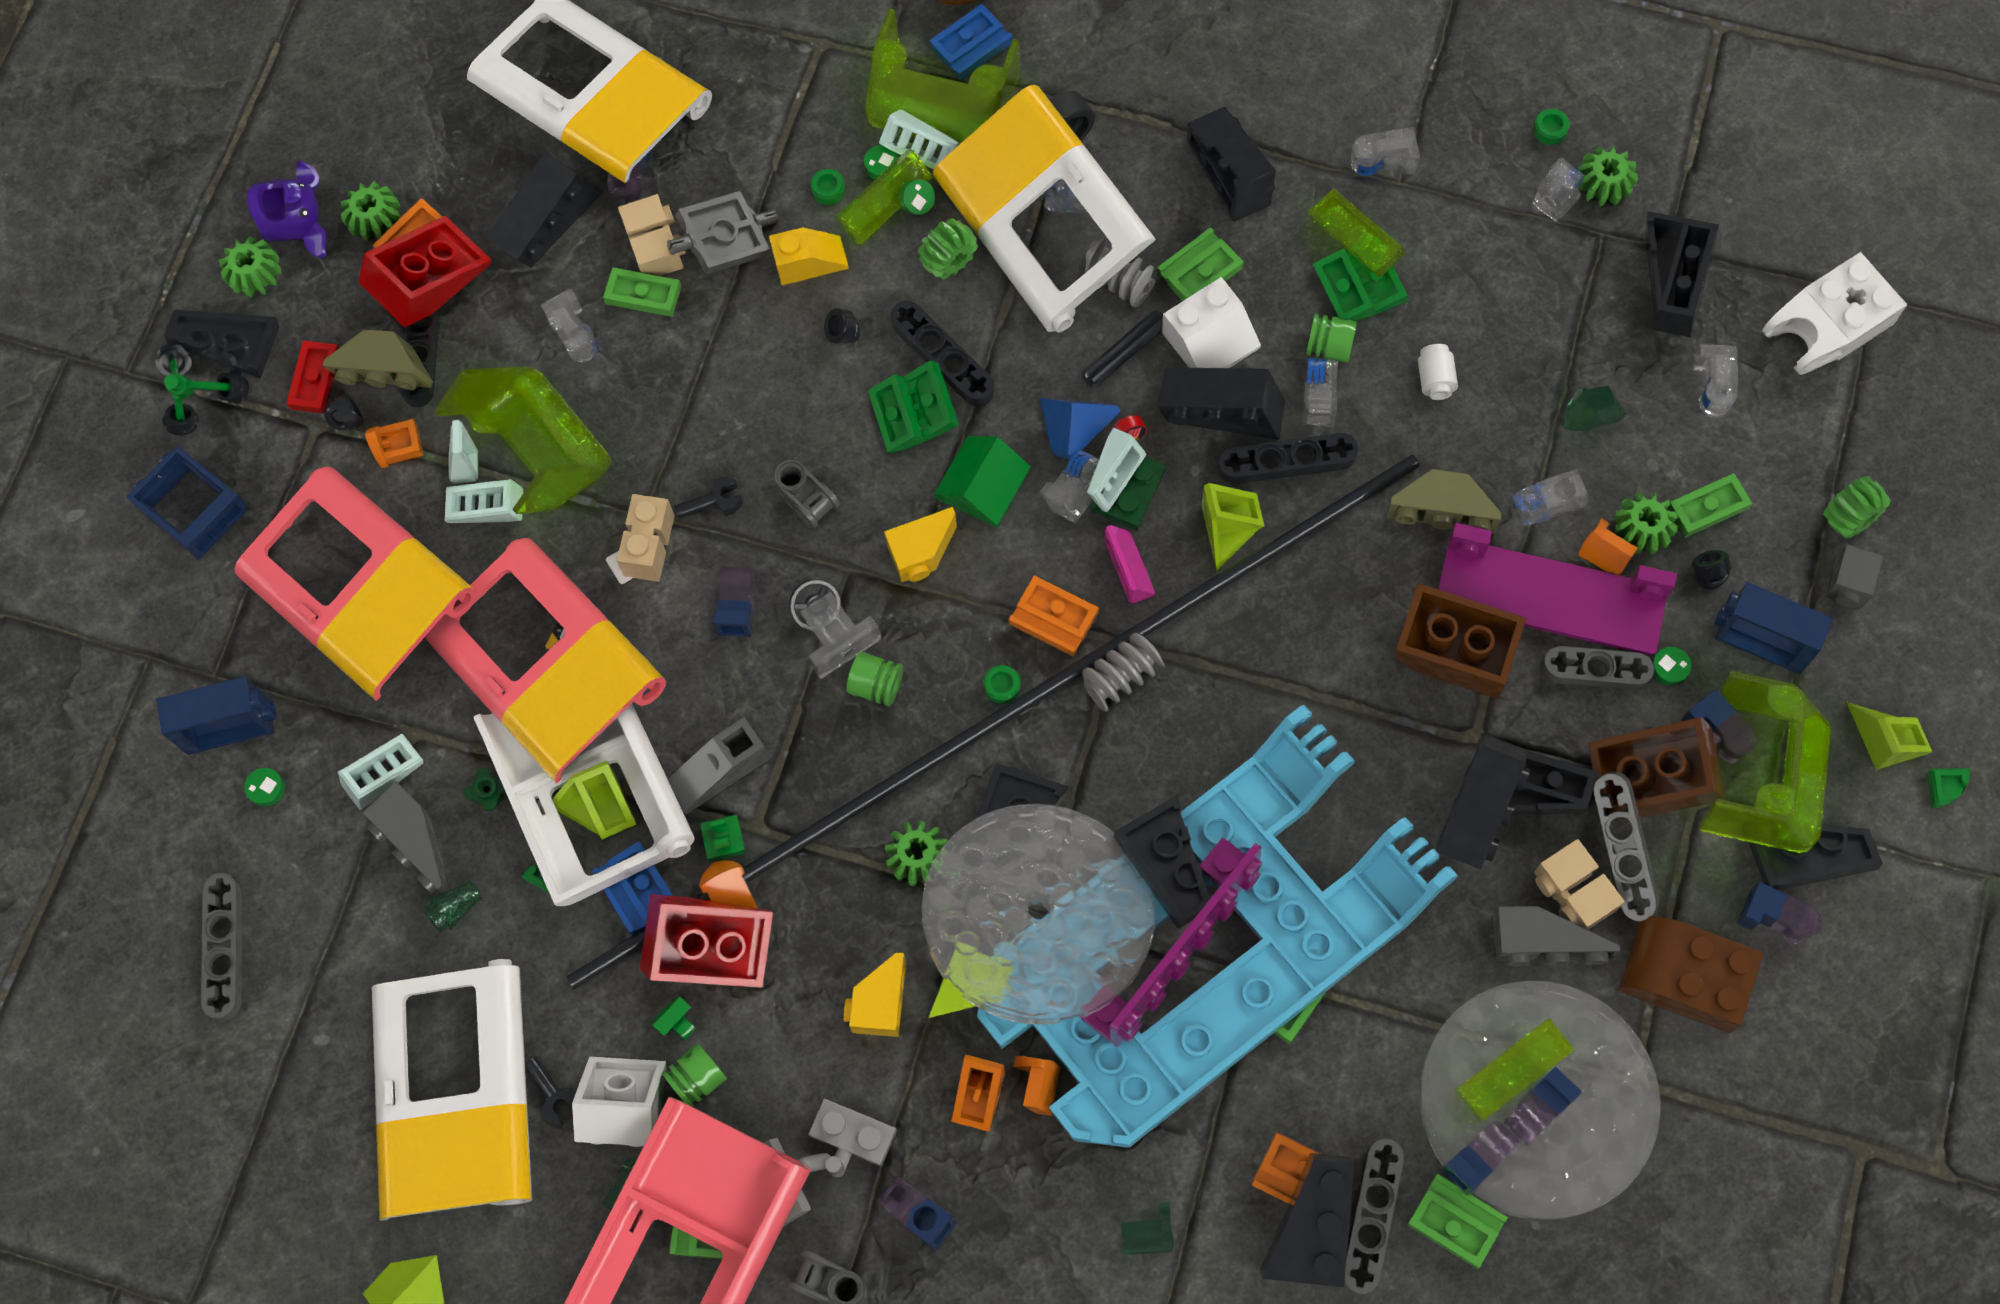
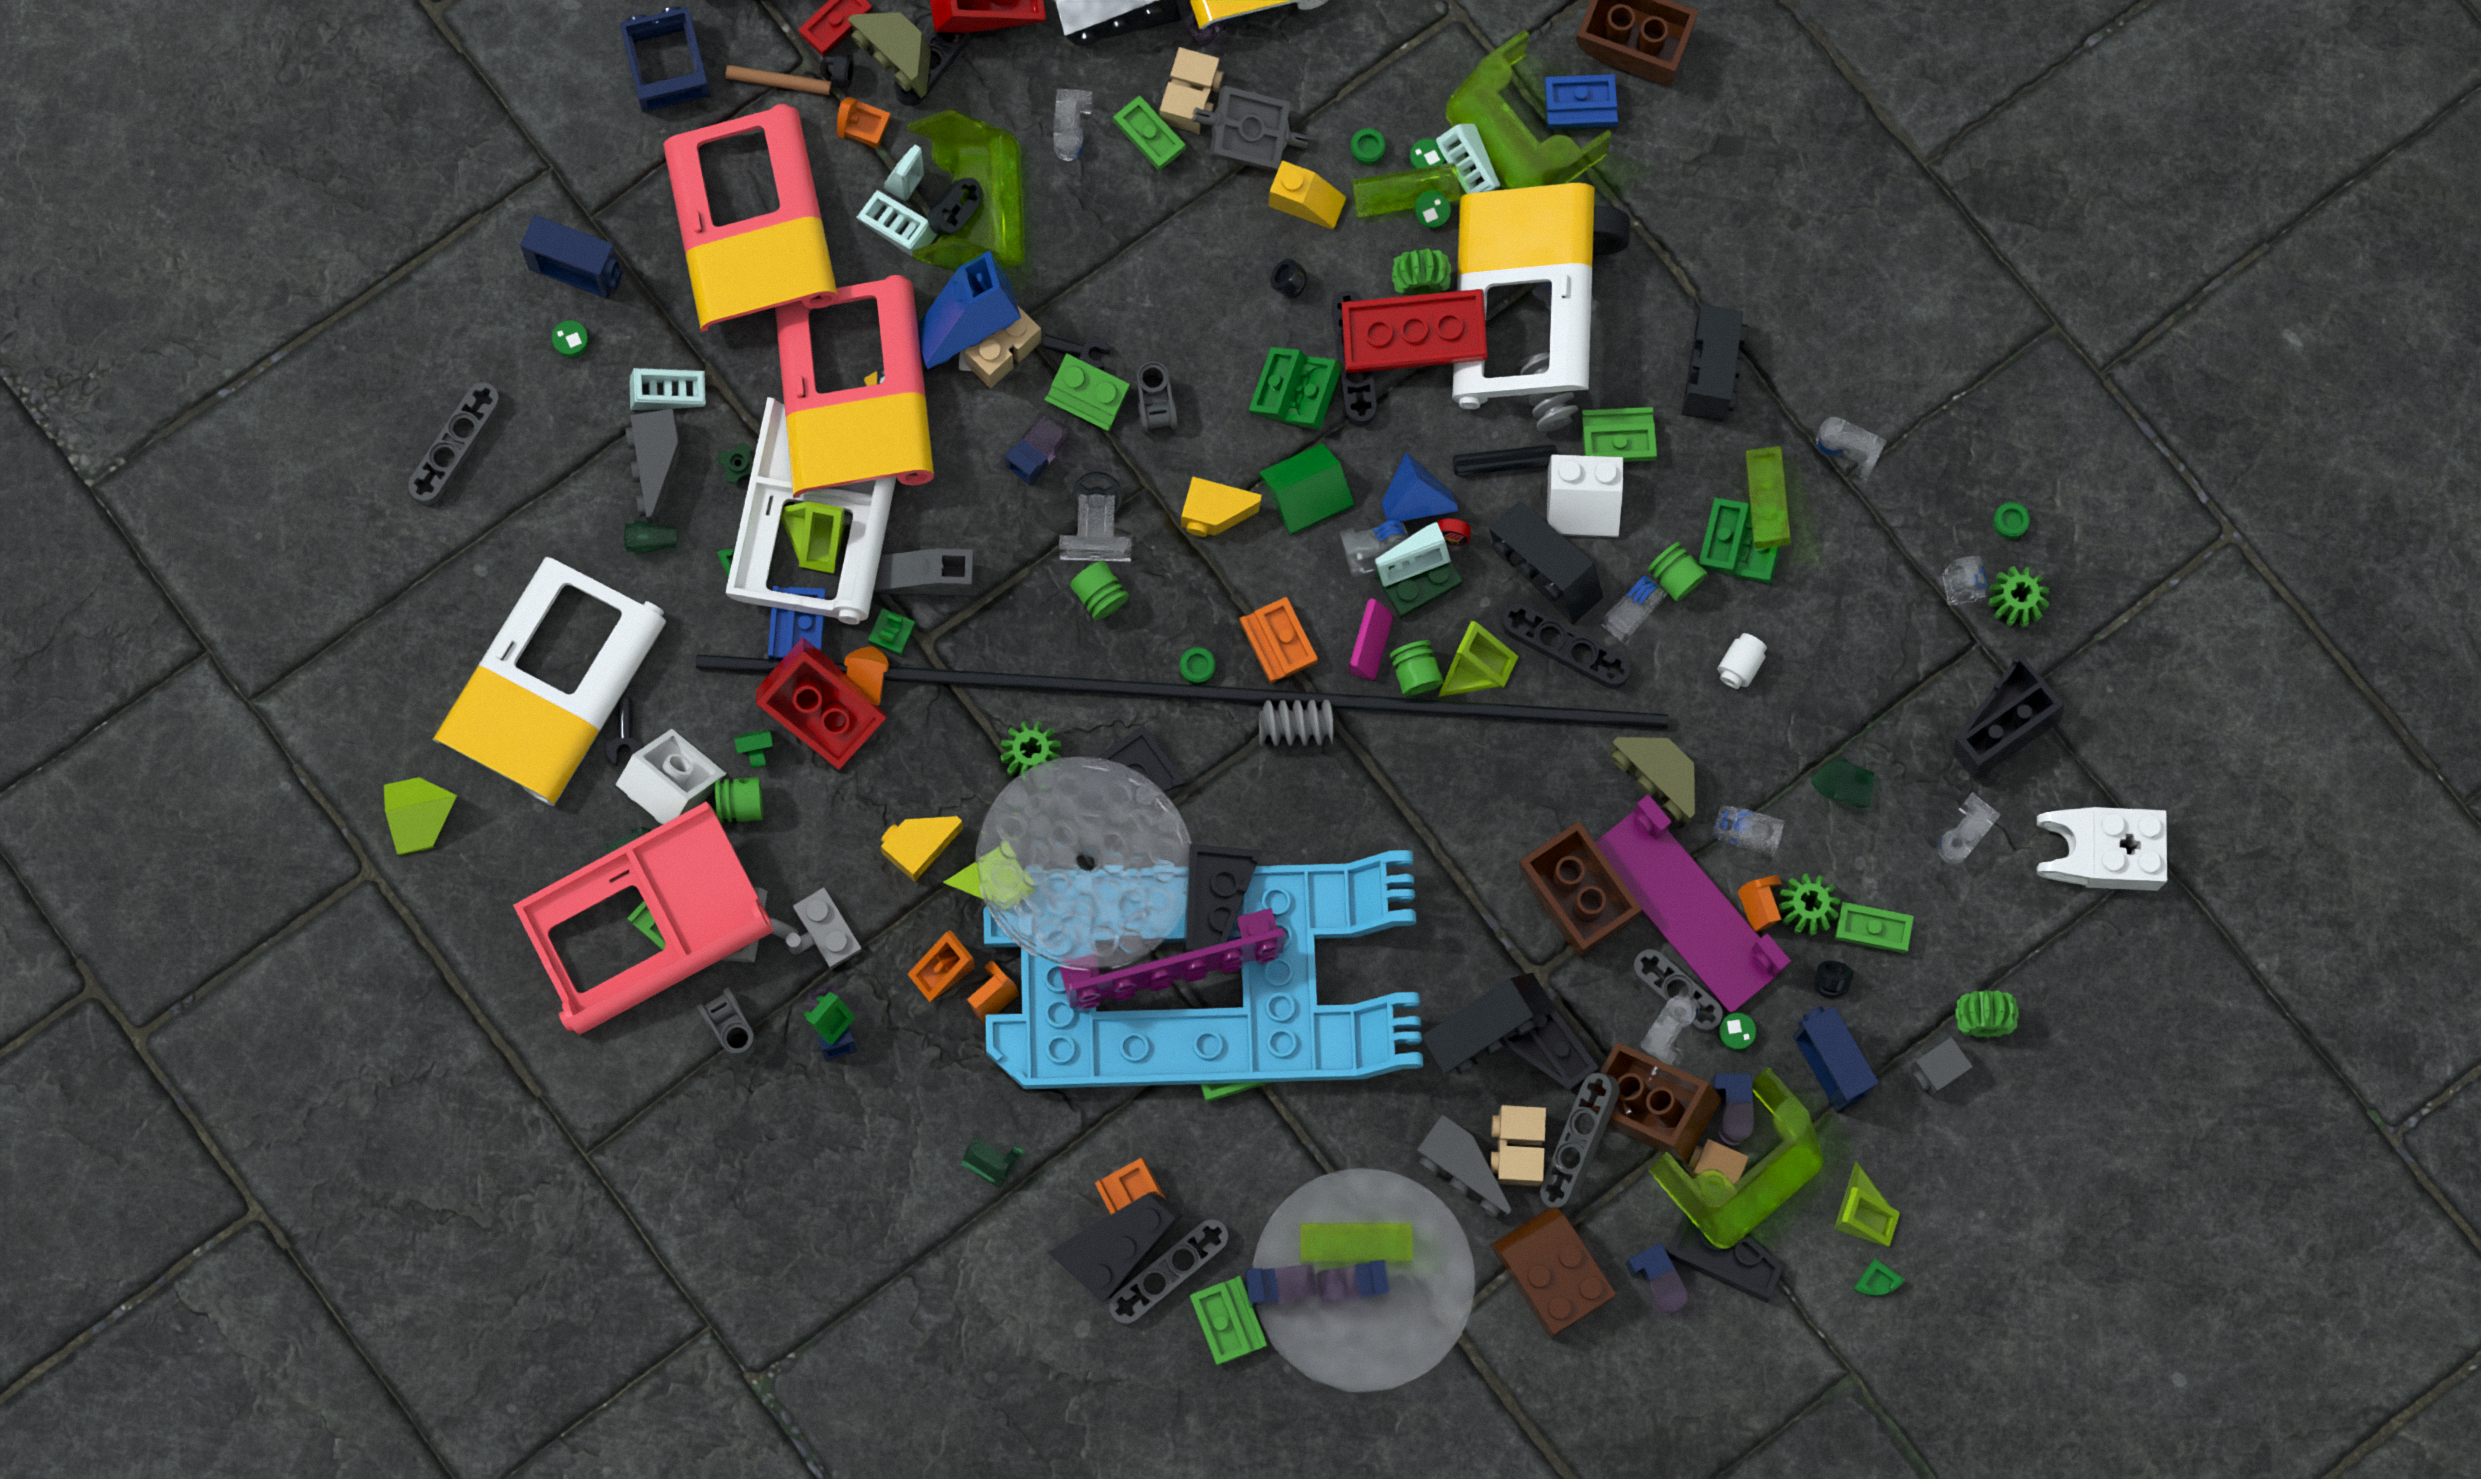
camera: 25 degrees right, 5 degrees up
none -> medium nougat bar [726,65,832,95]
none -> green tile [804,991,856,1045]
none -> blue slope [918,250,1021,369]
none -> black beam [927,177,983,236]
none -> bright green plate [1045,353,1132,431]
none -> red tile [1342,289,1488,373]
none -> bright green piece [1389,640,1444,697]
none -> clear leg [1639,994,1700,1066]
none -> medium nougat brick [1688,1139,1749,1196]

